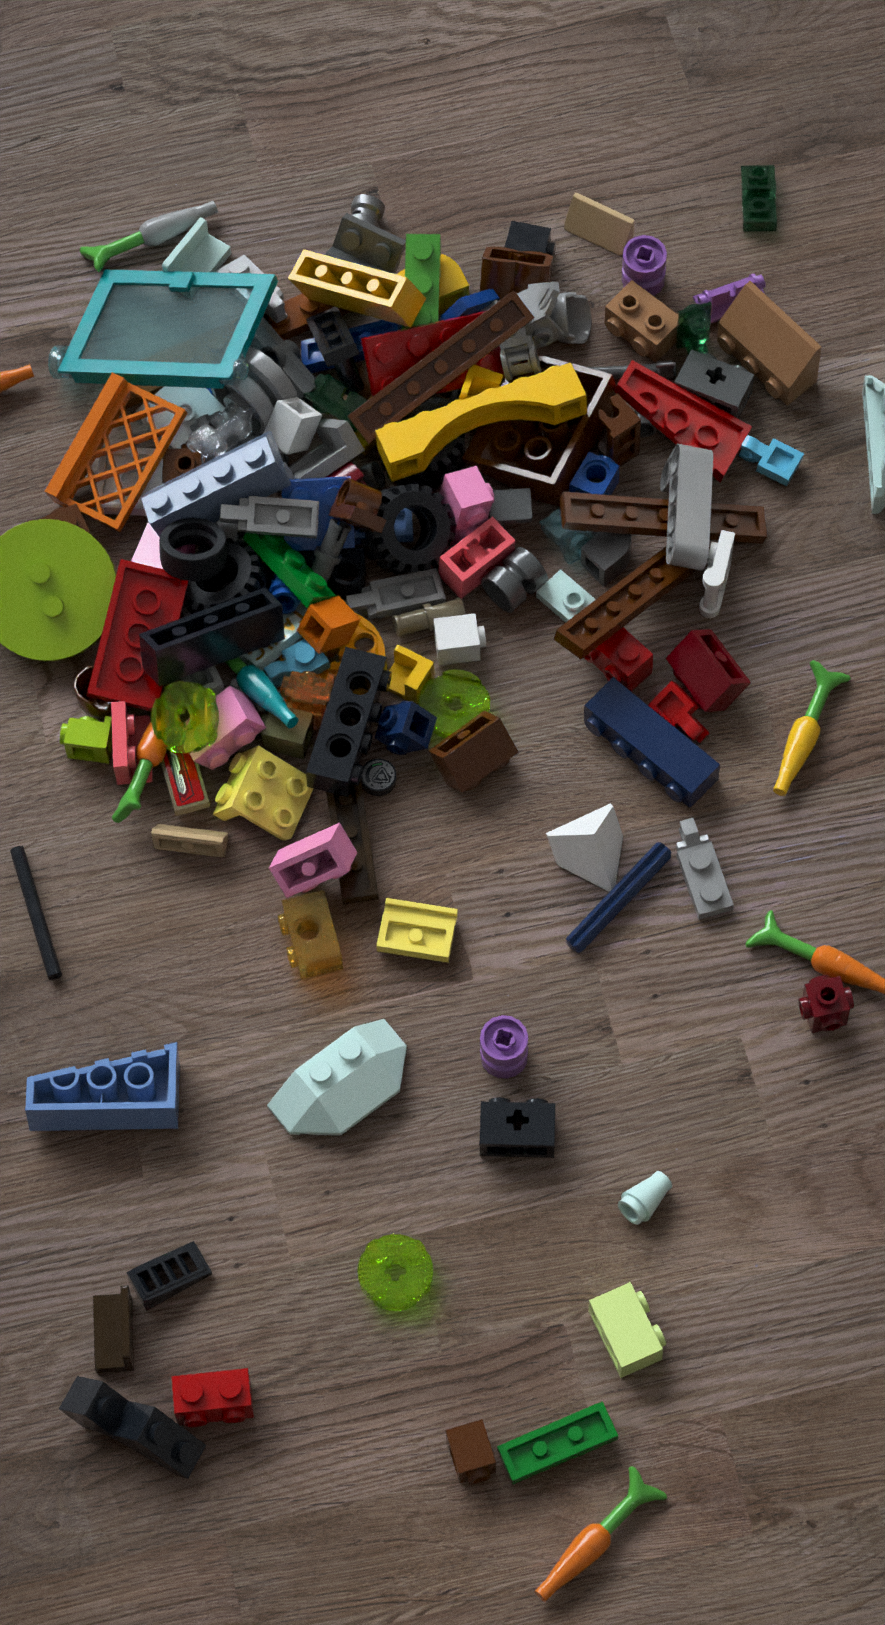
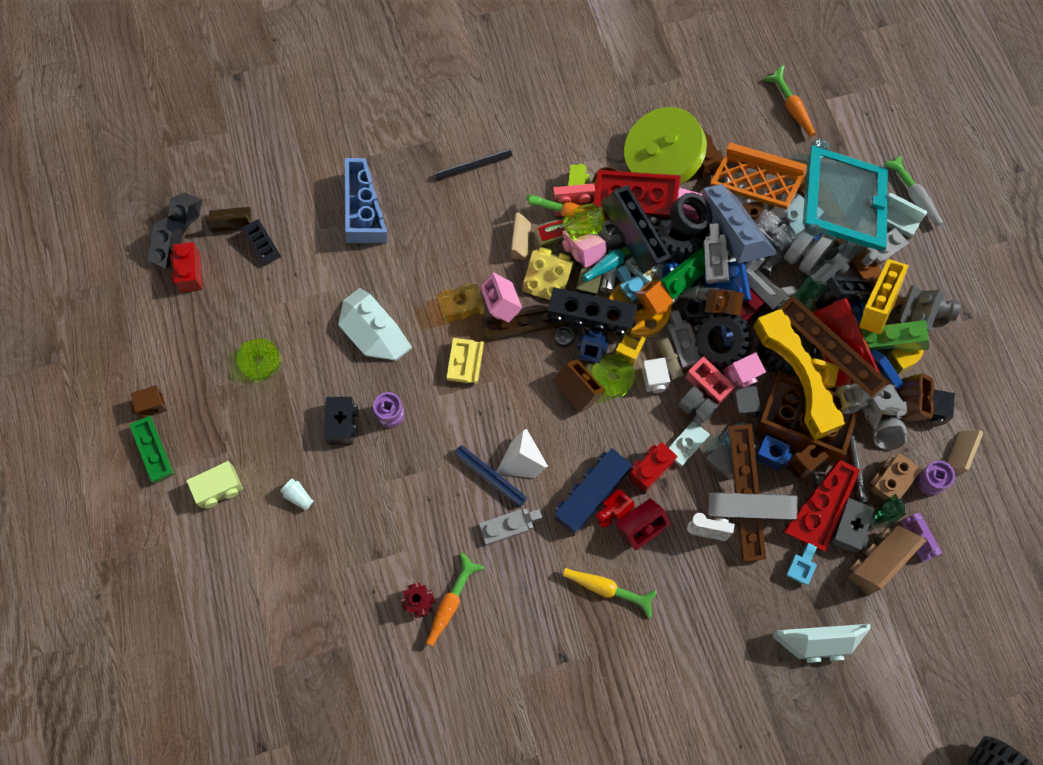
camera: 85 degrees right, 5 degrees up
white brick [263,397,322,455] -> none
clear orange brick [280,671,335,720] -> none
orange piece [534,1466,667,1602] -> none
reddish brown plate [554,547,710,660] -> none
clear green slope [741,165,777,232] -> none

